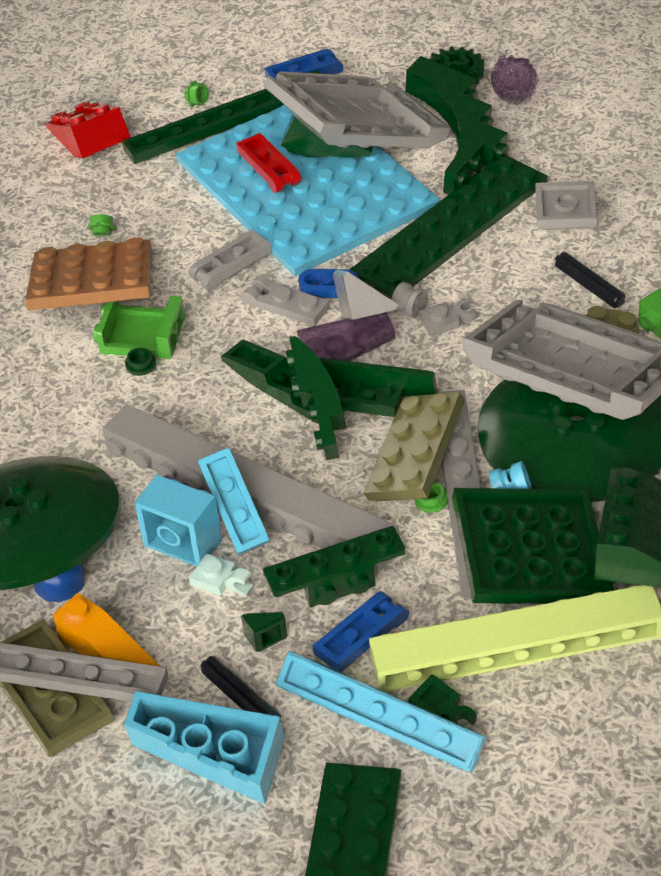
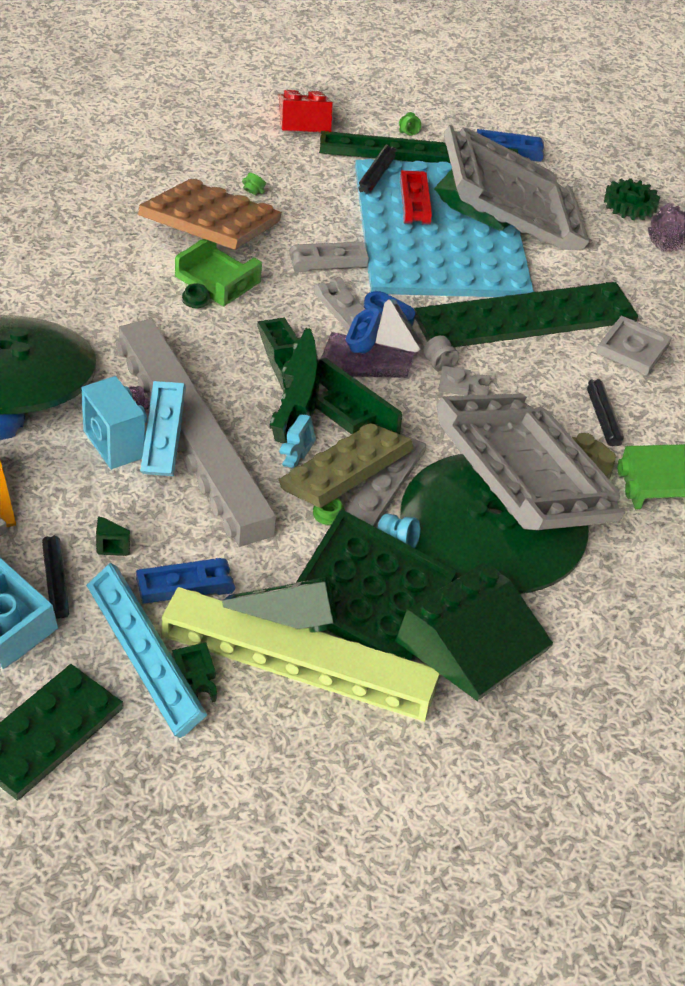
camera: 20 degrees right, 0 degrees up
light aqua plate [189,554,254,596] -> none
dark green bracket [263,526,406,608] -> none
dark green arch [405,56,509,195] -> none
none -> slope [222,576,338,633]
none -> medium azure plate [279,415,316,468]
none -> blue plate [345,308,381,354]
none -> black axle [358,145,397,194]

